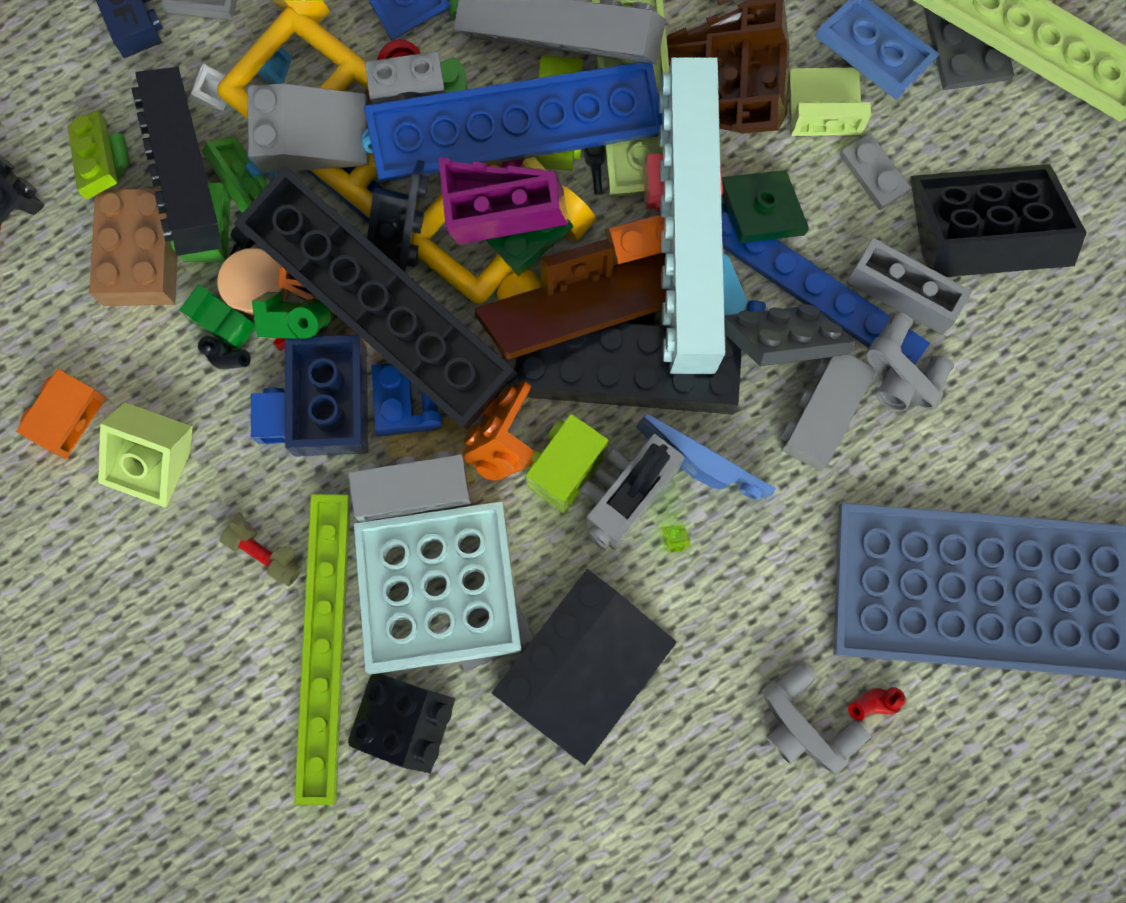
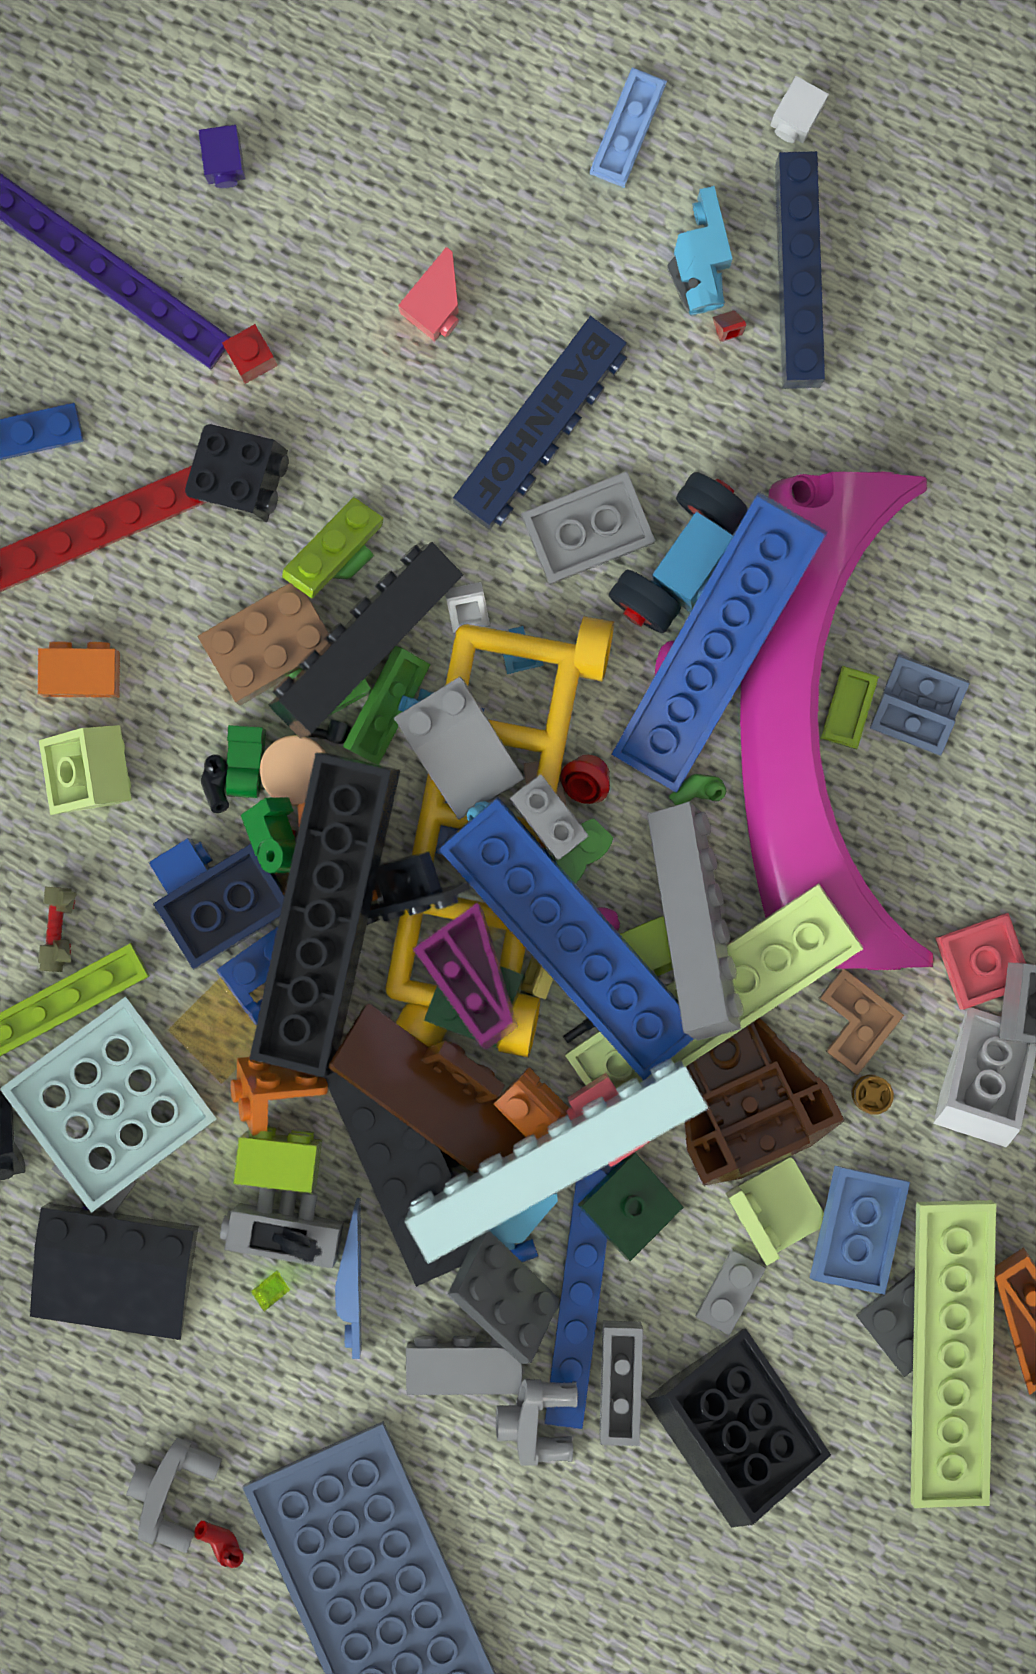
camera: 60 degrees right, 10 degrees up
light grey brick [348,451,472,523] -> none

